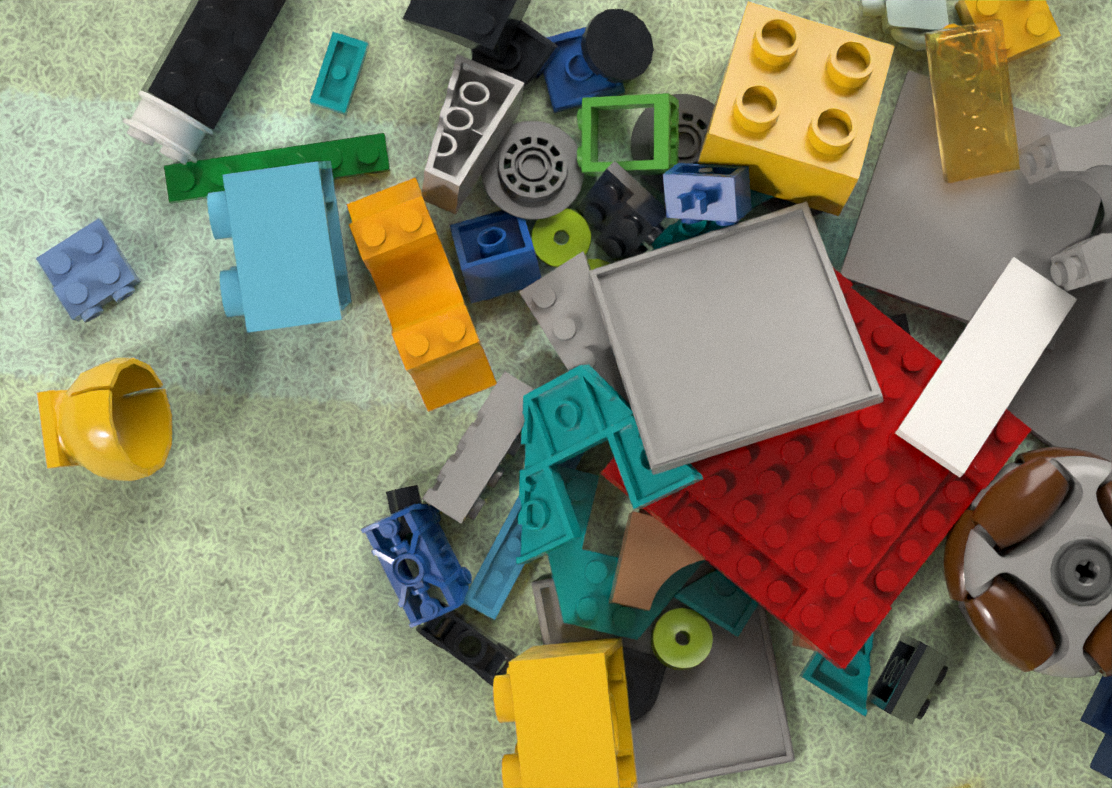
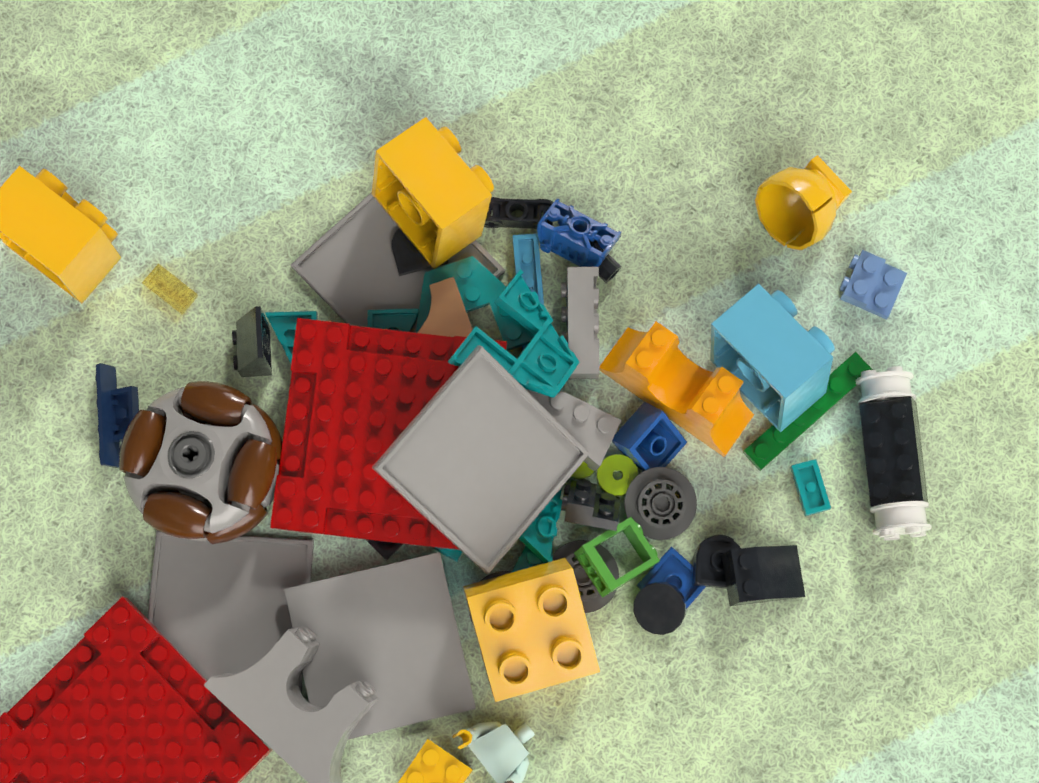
camera: 145 degrees right, 10 degrees down
light grey wedge [422,54,524,215] -> none
lime piece [651,608,713,671] -> none
blue brick [663,163,752,226] -> none
white tile [895,257,1077,477] -> none
clear yellow plate [924,19,1020,183] -> none

